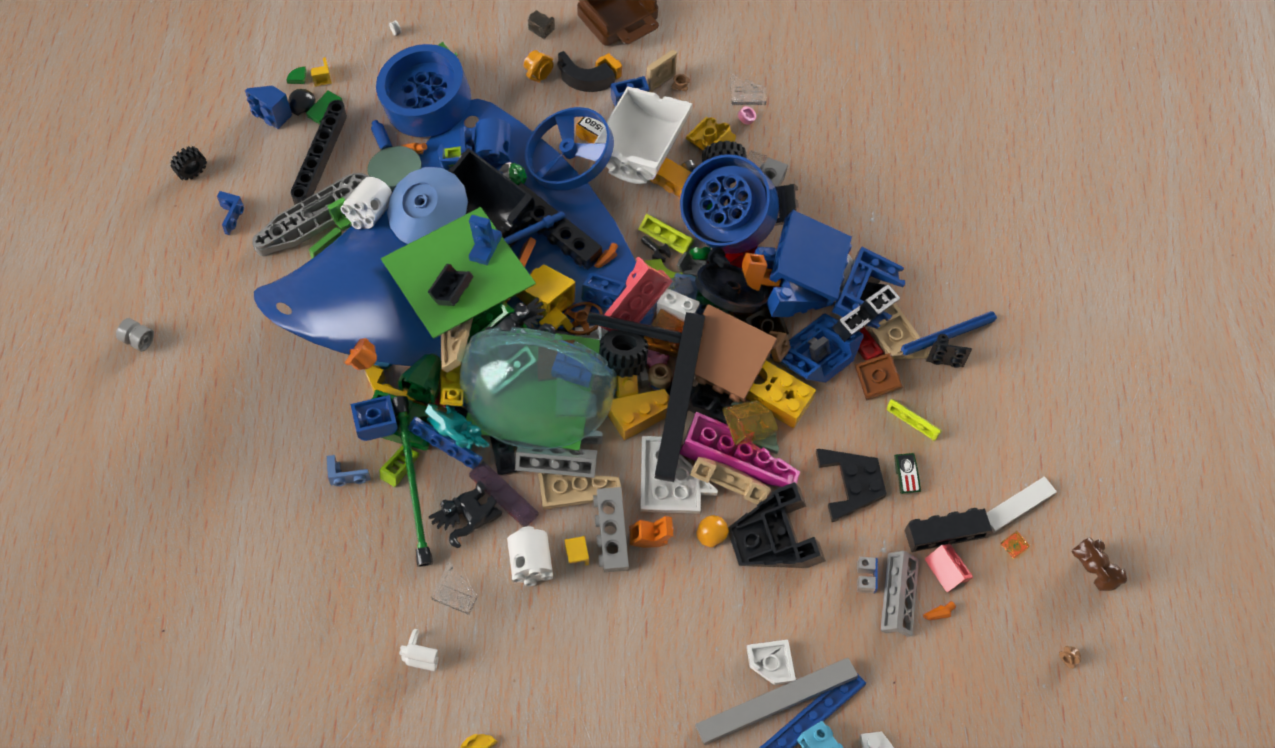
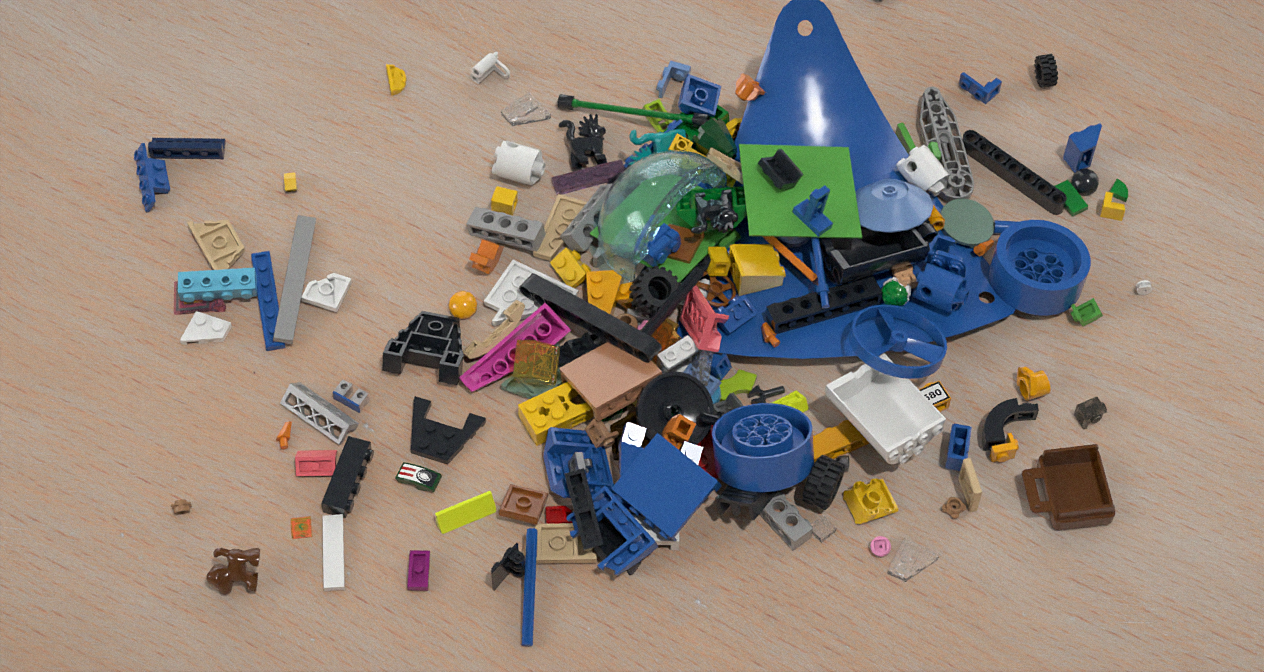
camera: 120 degrees right, 5 degrees down
none -> magenta plate [407,550,430,591]
none -> yellow bracket [550,248,592,289]

